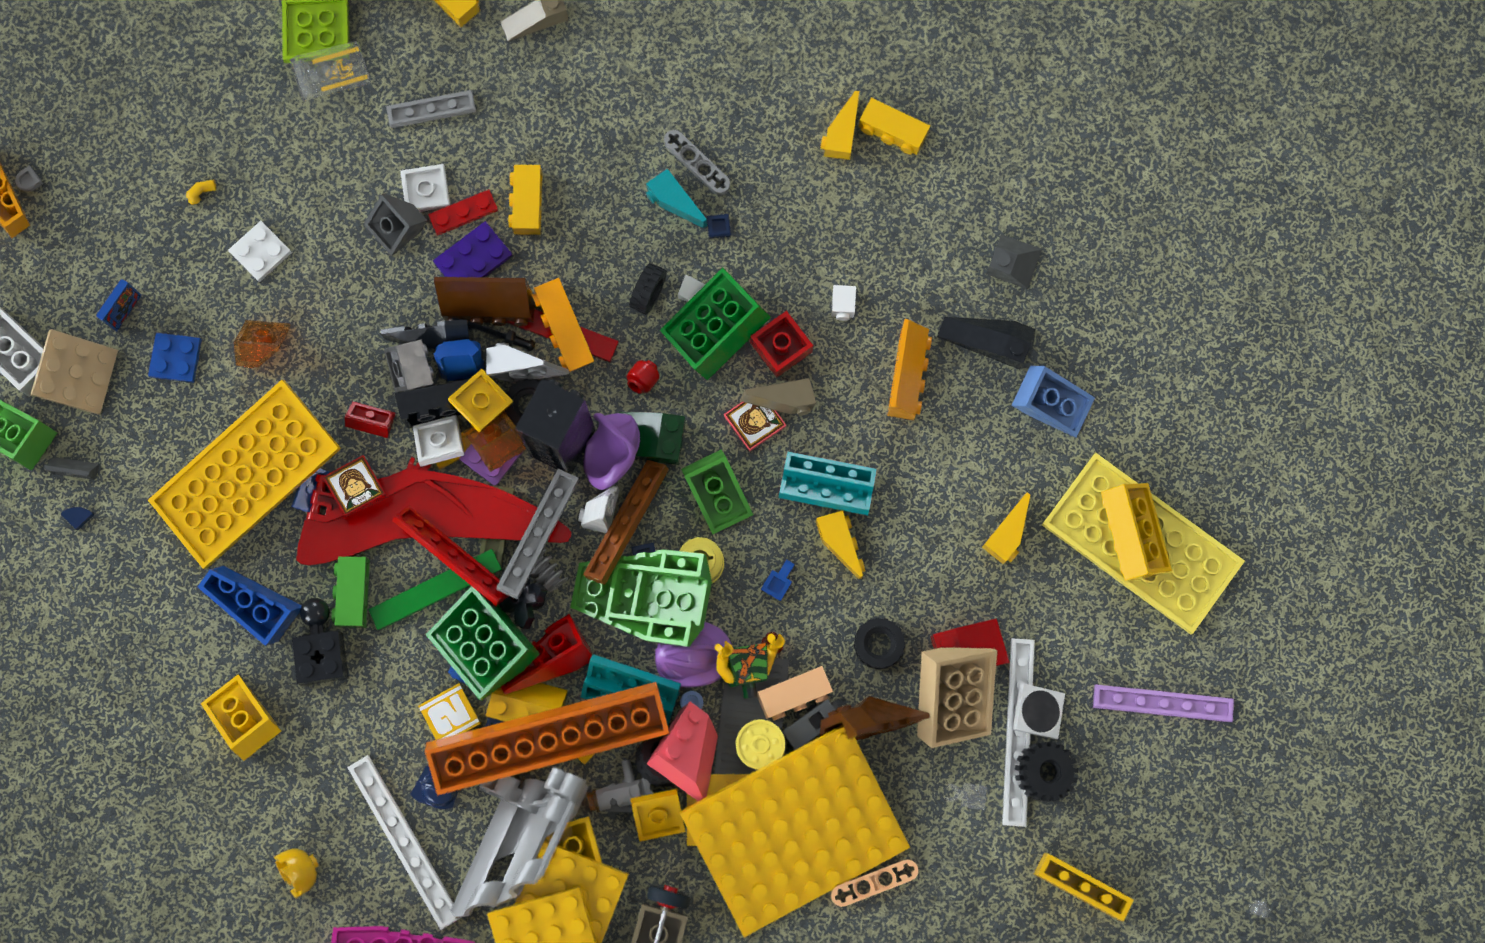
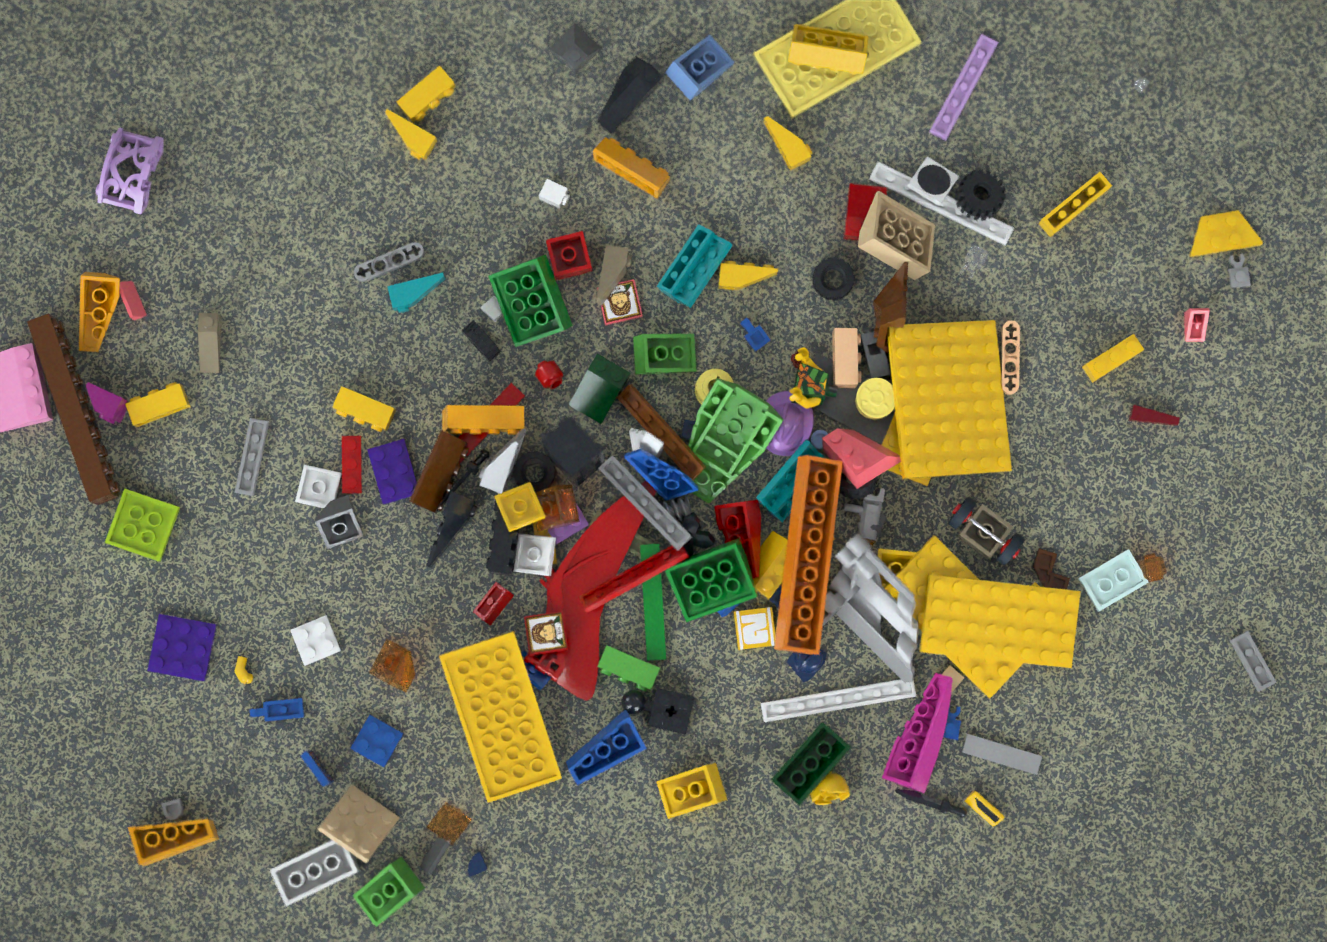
camera: 70 degrees left, 5 degrees up
clear slope [289,41,371,102] -> none
flat silver slope [384,339,434,392] -> none
blue slope [434,339,486,381] -> none
medium lavender piece [583,413,640,490] -> none
yellow plate [630,789,685,842] -> none
dark blue tile [707,214,731,239] -> none
none -> dark purple plate [147,614,217,682]
none -> blue plate [250,698,304,722]
none -> clear orange piece [427,802,472,845]
none -> blue wedge [624,448,699,501]
none -> dark green slope [771,721,852,806]

